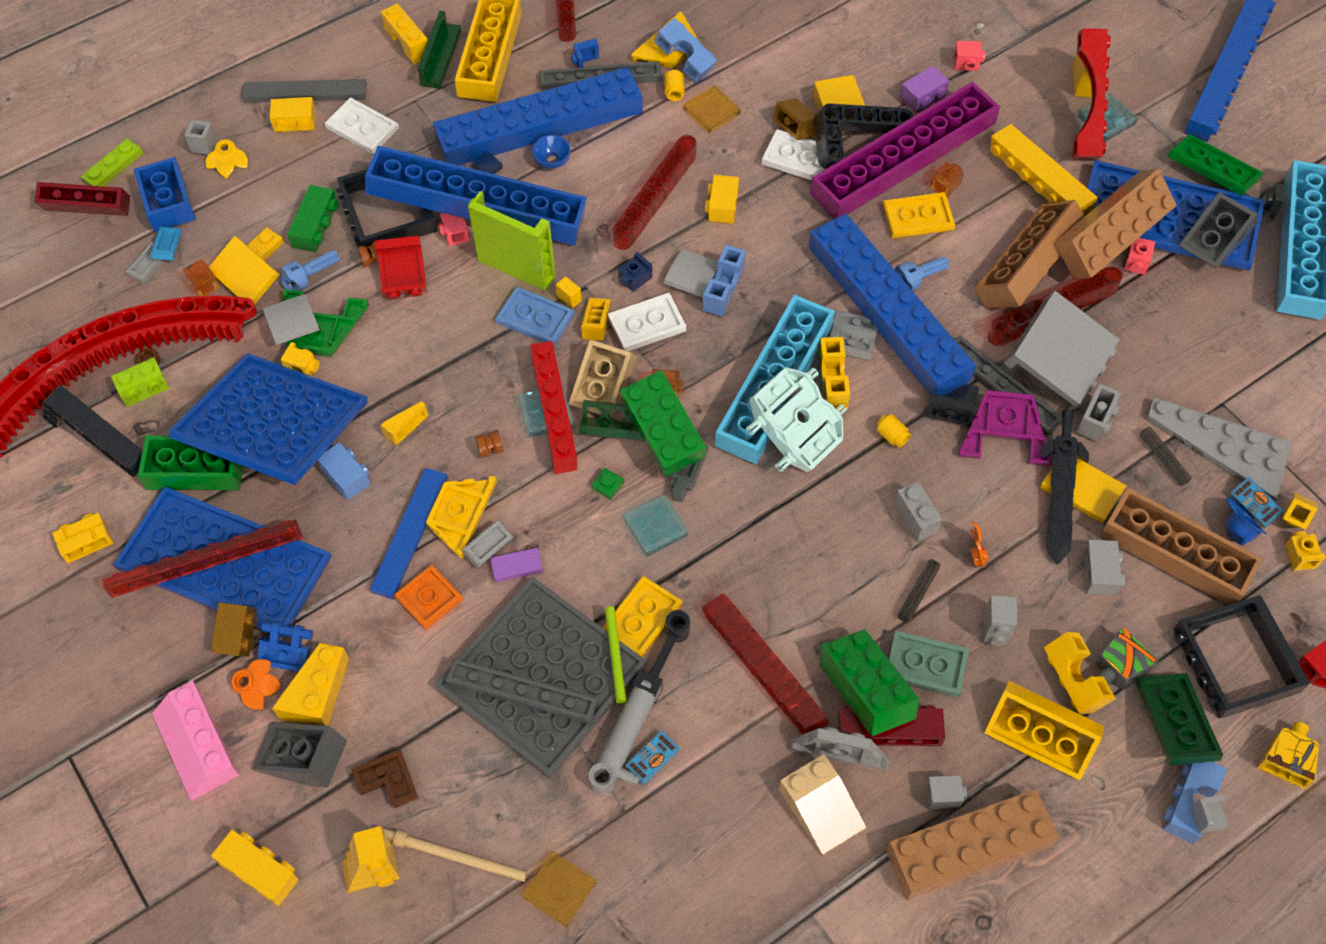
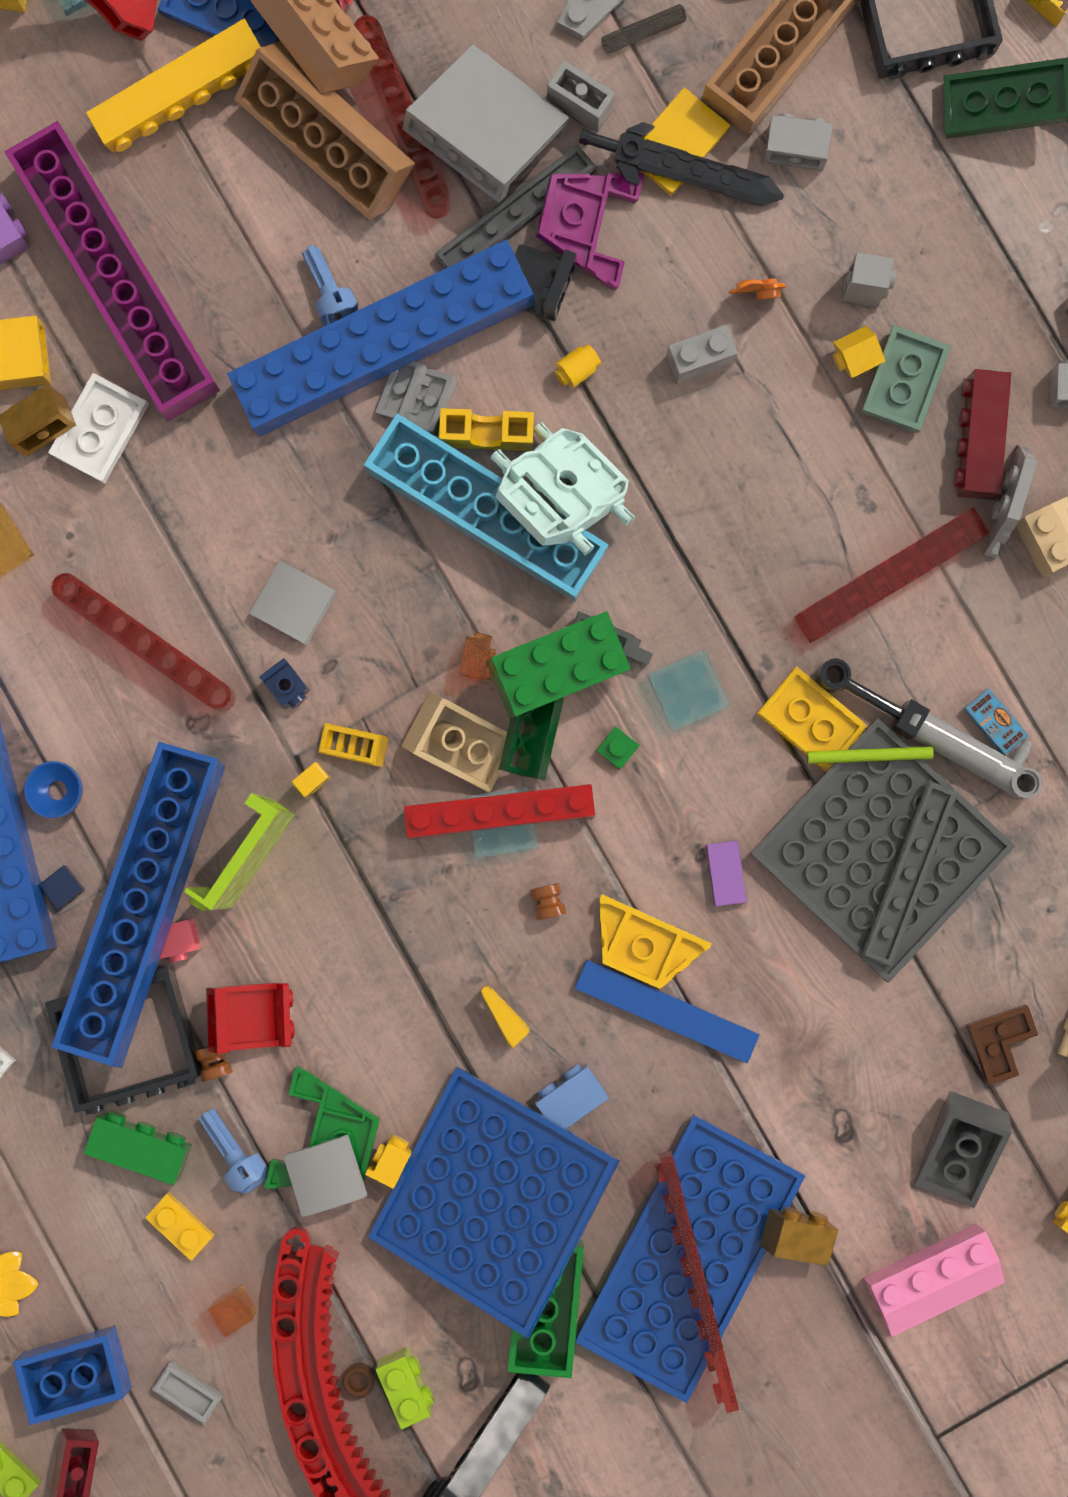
camera: 90 degrees left, 25 degrees up
yellow brick [52,512,114,563] -> none
dark azure tile [151,226,182,261] -> none
yellow tile [207,236,280,304] -> none
orange plate [231,659,282,710] -> none
blue plate [257,621,313,672] -> none
yellow wedge [272,643,349,726] -> none
orange tile [394,564,463,631] -> none
light grey tile [462,519,513,569] -> none
medium blue tile [495,286,575,347] -> none
white plate [608,293,686,351] -> none
medium blue arch [703,245,746,317] -> none
yellow brick [705,175,739,224] -> none
black beam [813,103,914,169] -> none
green brick [820,629,919,737] -> none
yellow tile [882,192,955,239] -> none
clear smoke axle [898,559,940,623] -> none
clear orange brick [930,162,964,198] -> none
yellow slope [984,681,1105,780] -> none
yellow arch [1044,632,1116,714] -> none
torso [1095,627,1159,689] -> none
none -> yellow brick [833,326,886,378]

